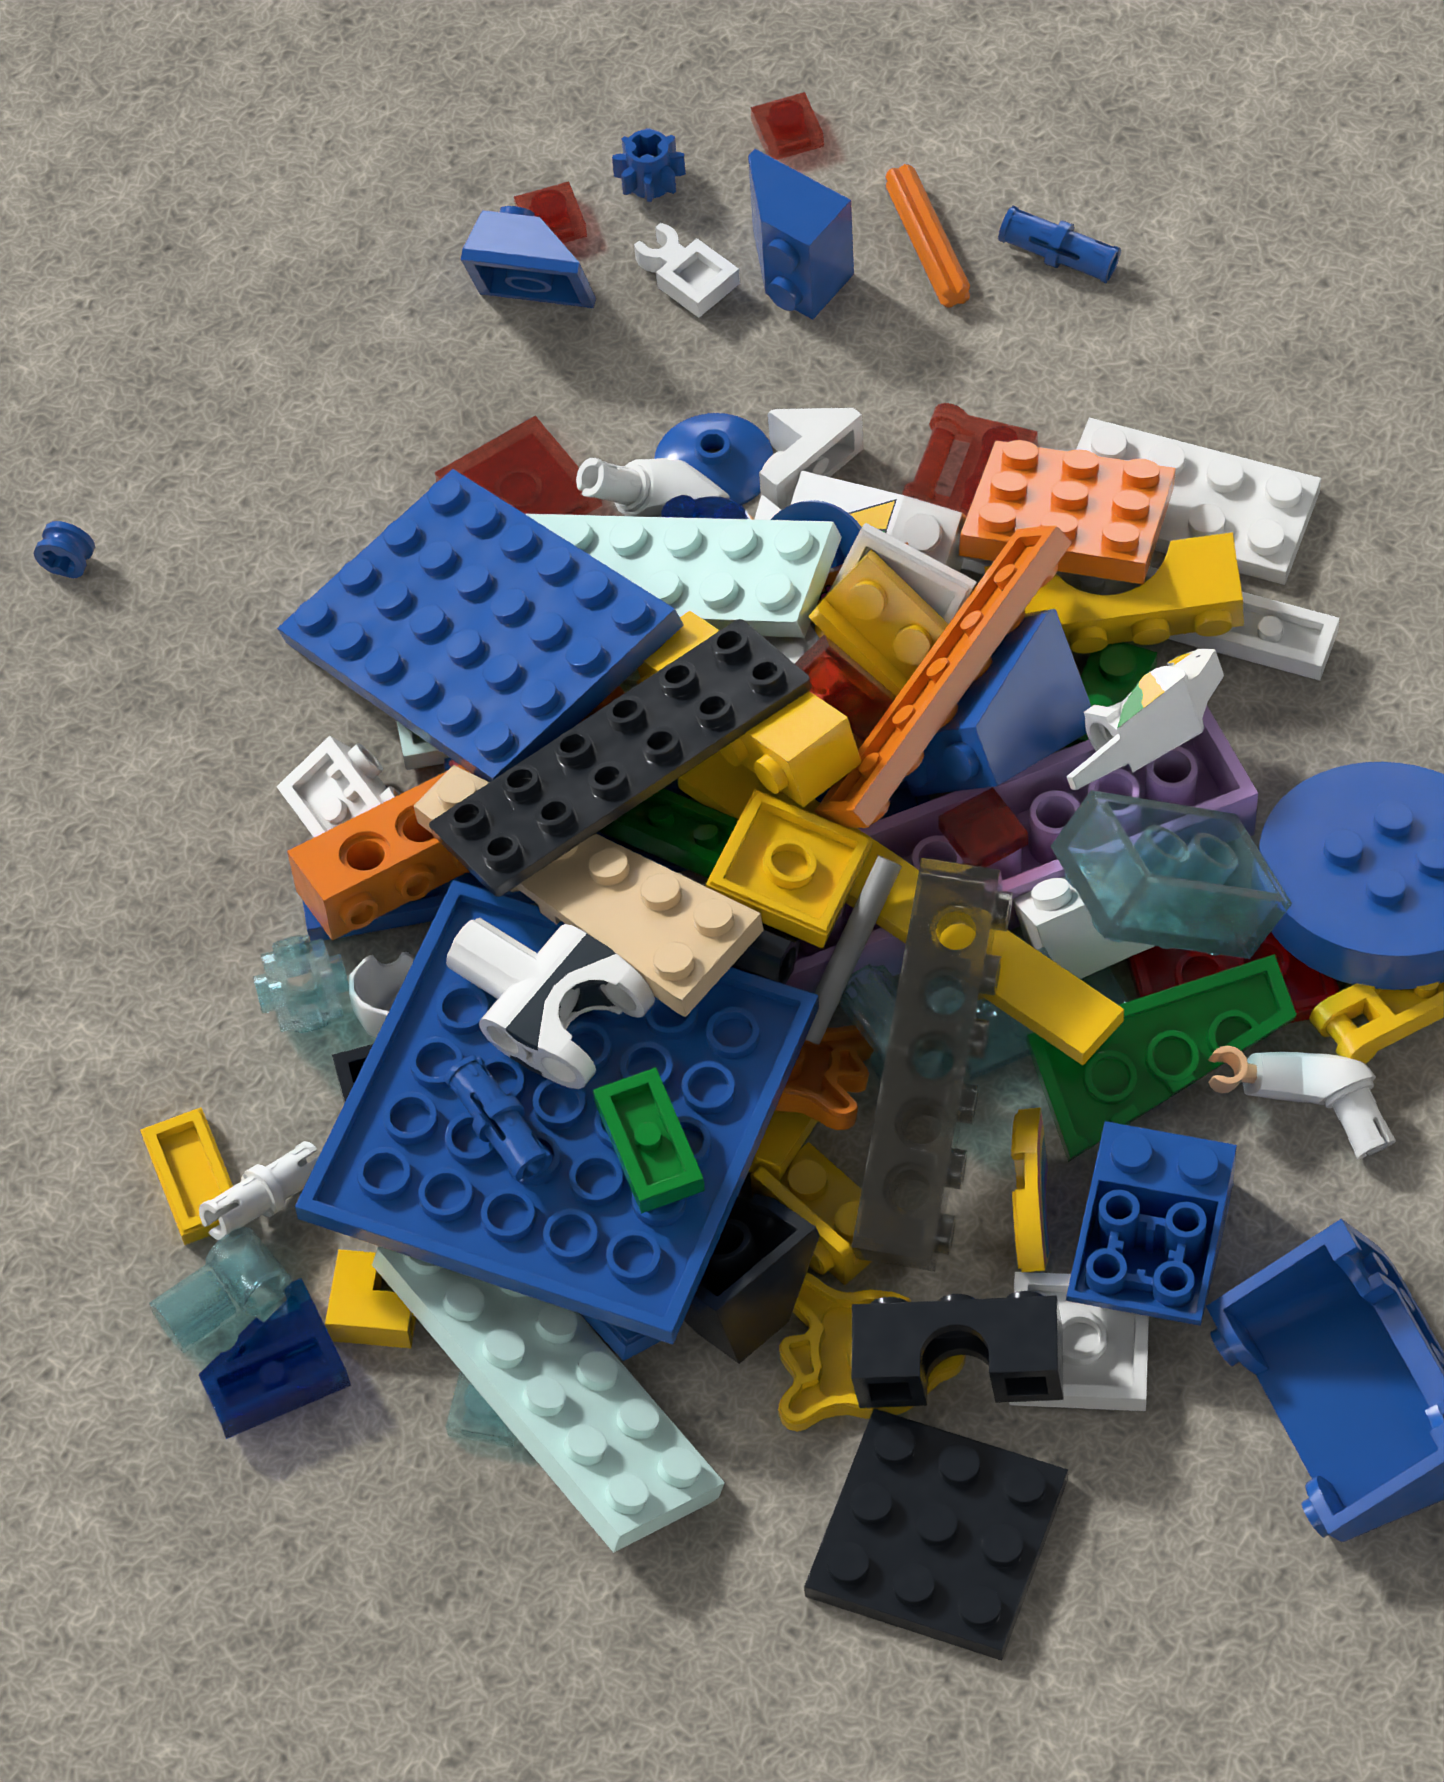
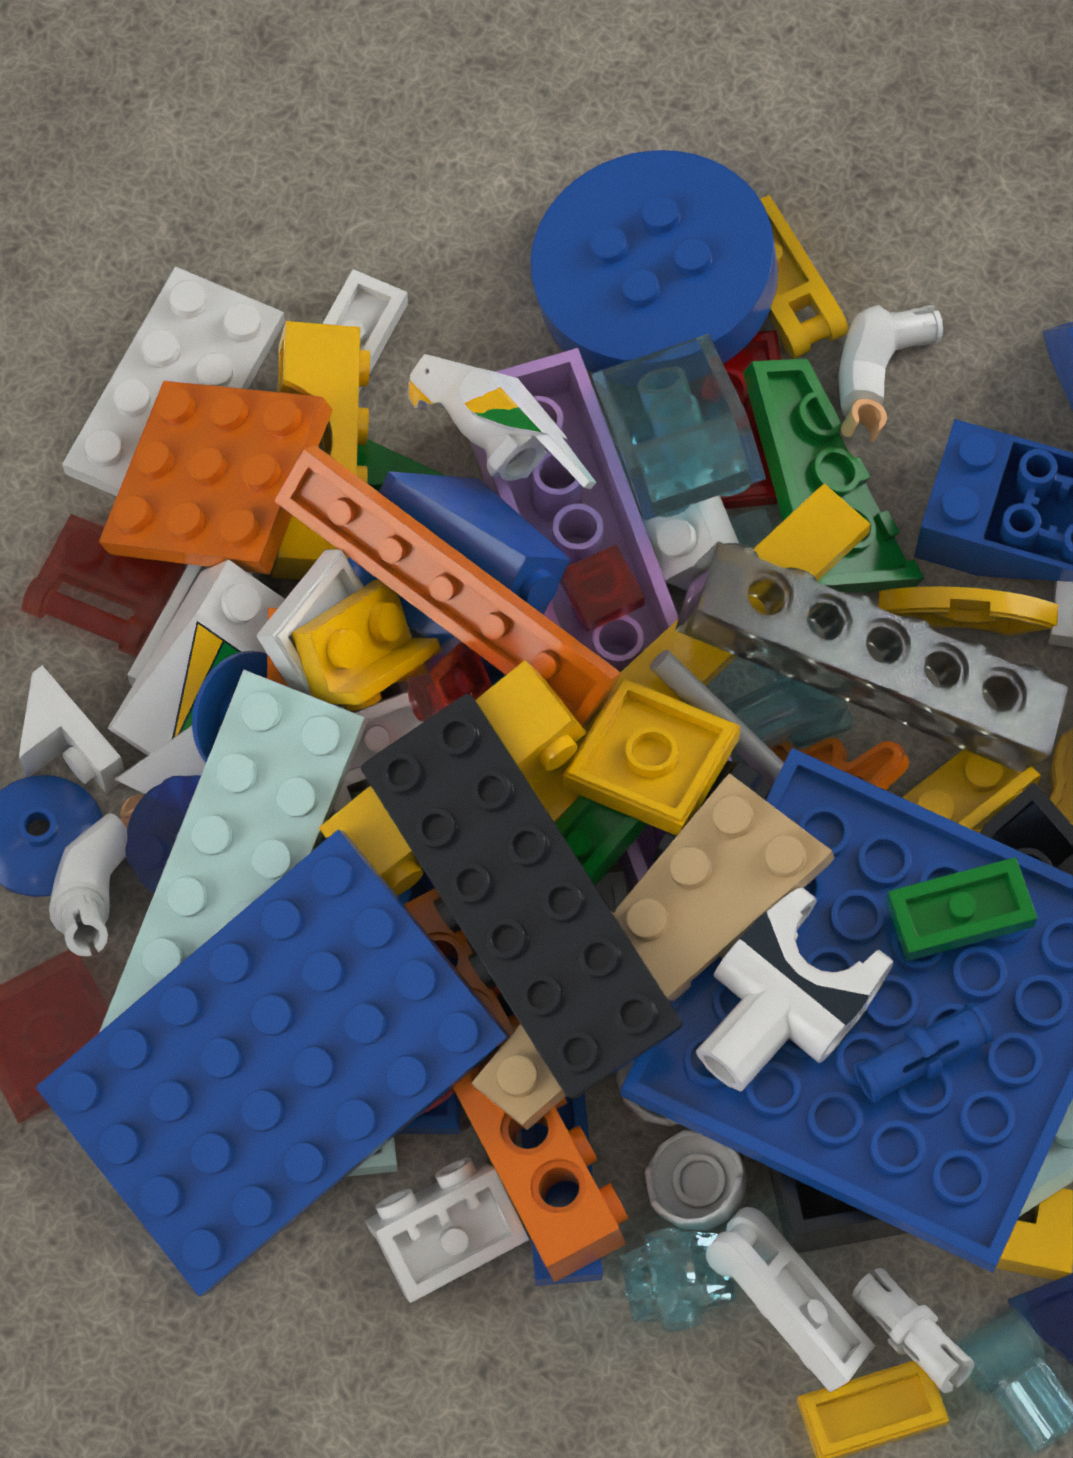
camera: 90 degrees left, 10 degrees up
none -> white plate [706,1207,875,1393]

